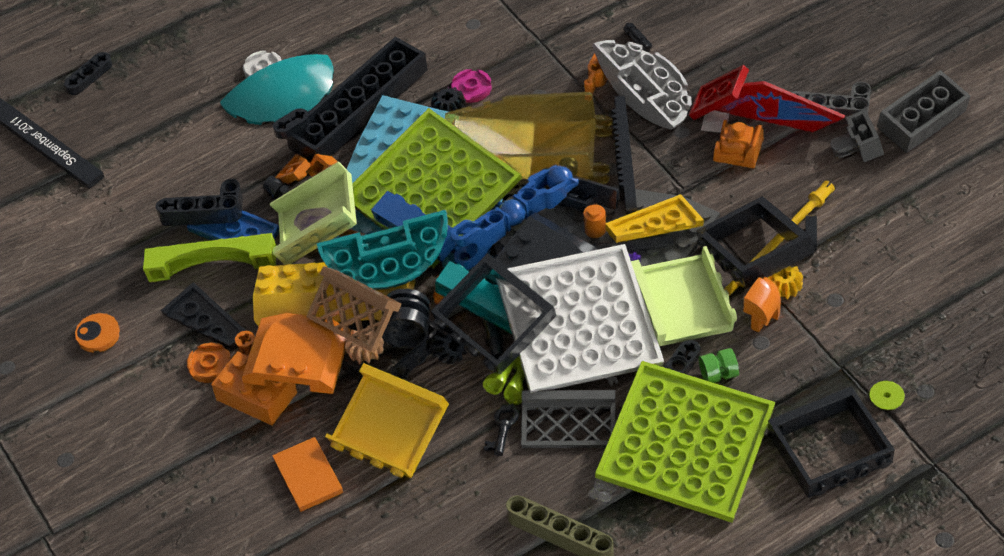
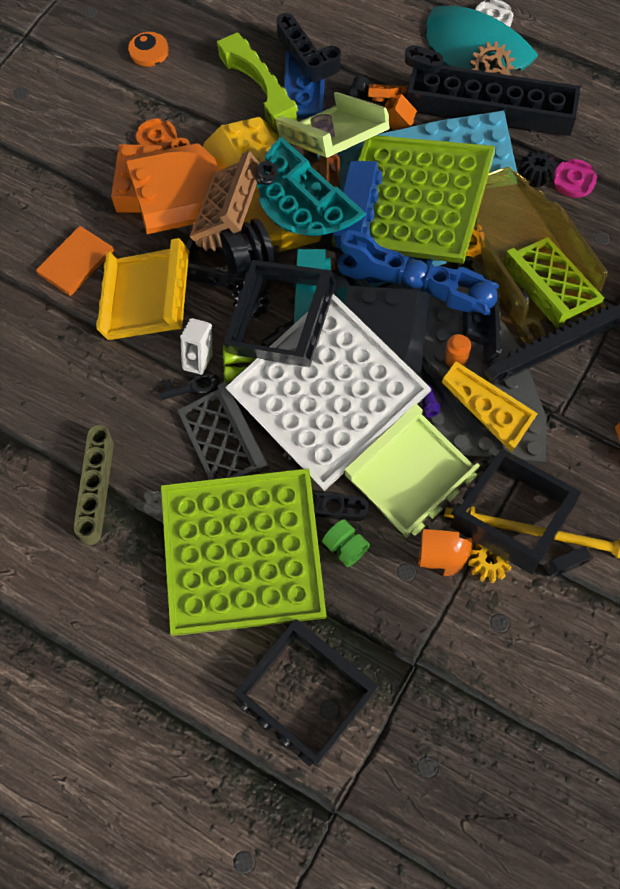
camera: 60 degrees right, 15 degrees up
black wing [160,282,246,350] -> none
lime piece [869,381,905,410] -> none
none -> white brick [180,318,213,375]
none -> black bush [255,161,278,185]
none -> medium nougat gear [469,41,515,76]
none -> lime fence [502,237,604,328]

